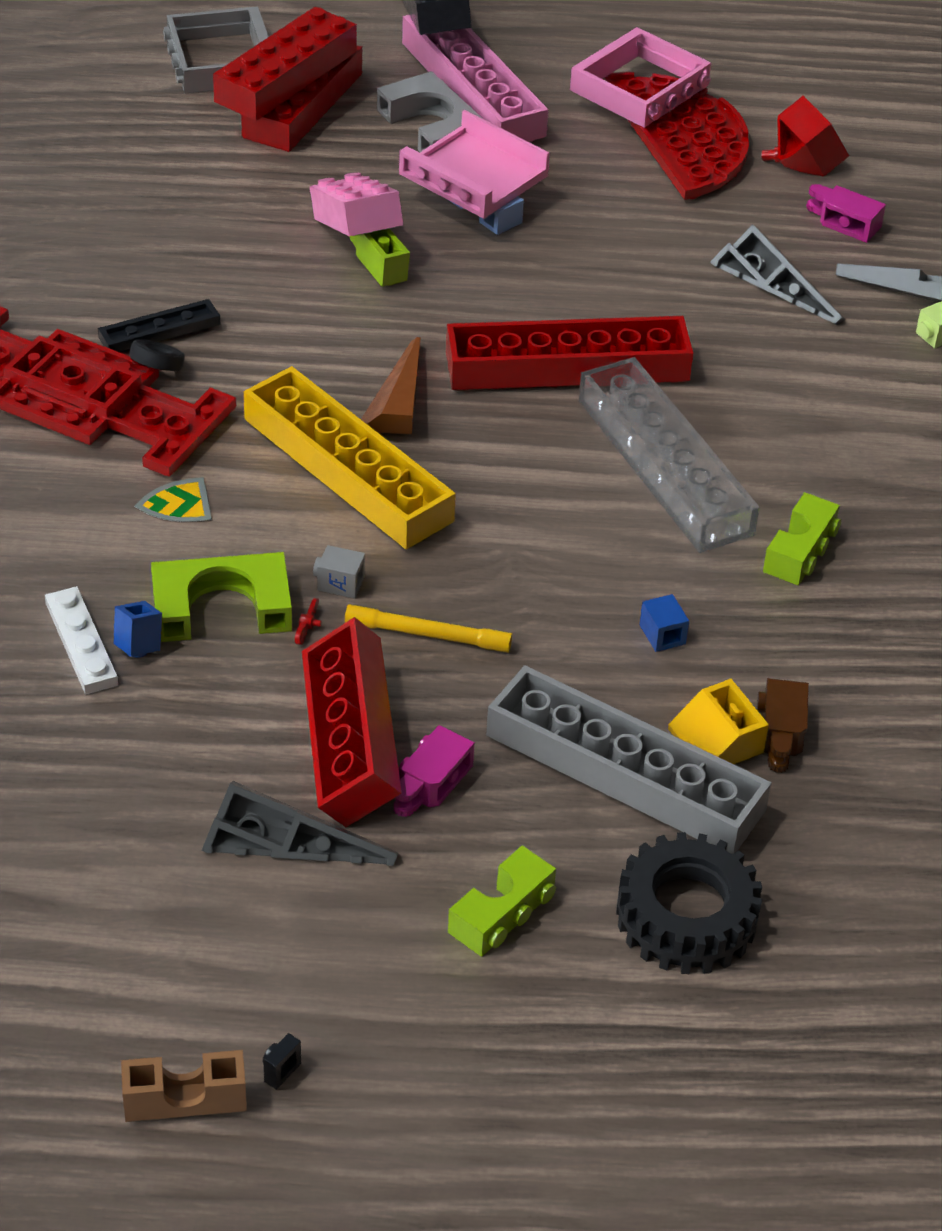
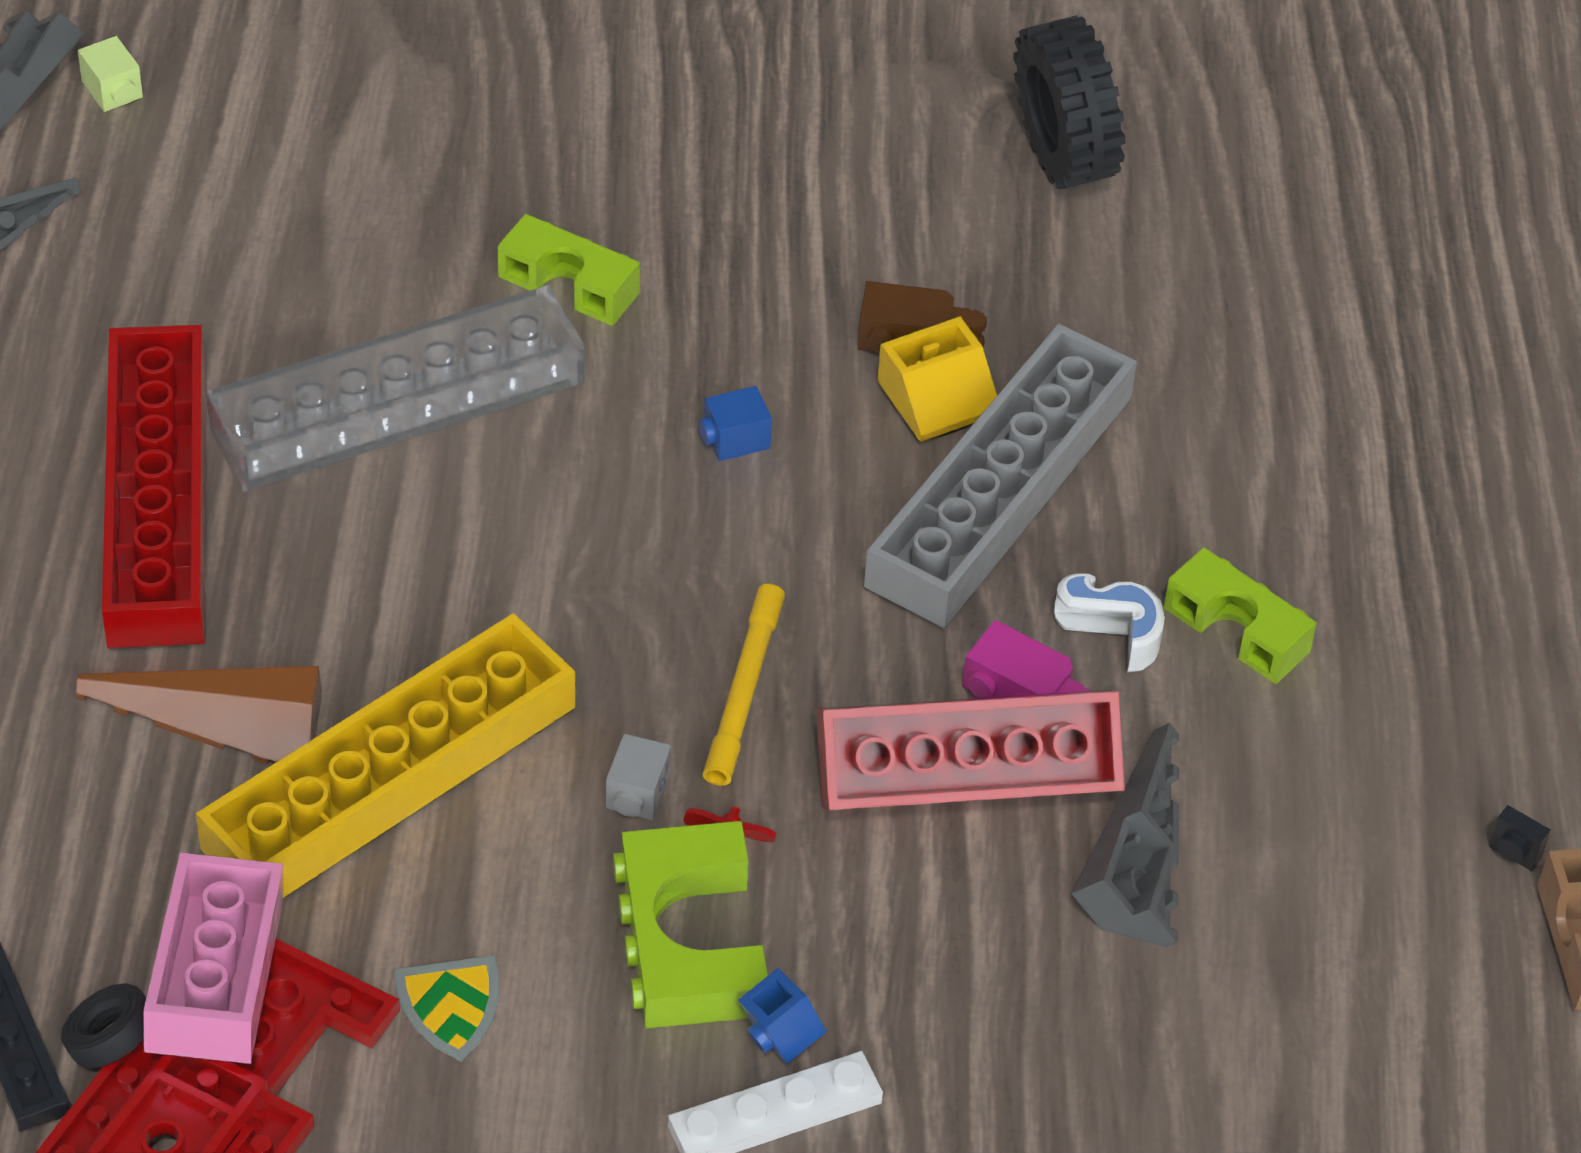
camera: 90 degrees left, 5 degrees up
black tyre [616,832,762,974] -> none
none -> bright pink brick [144,853,283,1064]
none -> white animal [1054,573,1165,672]

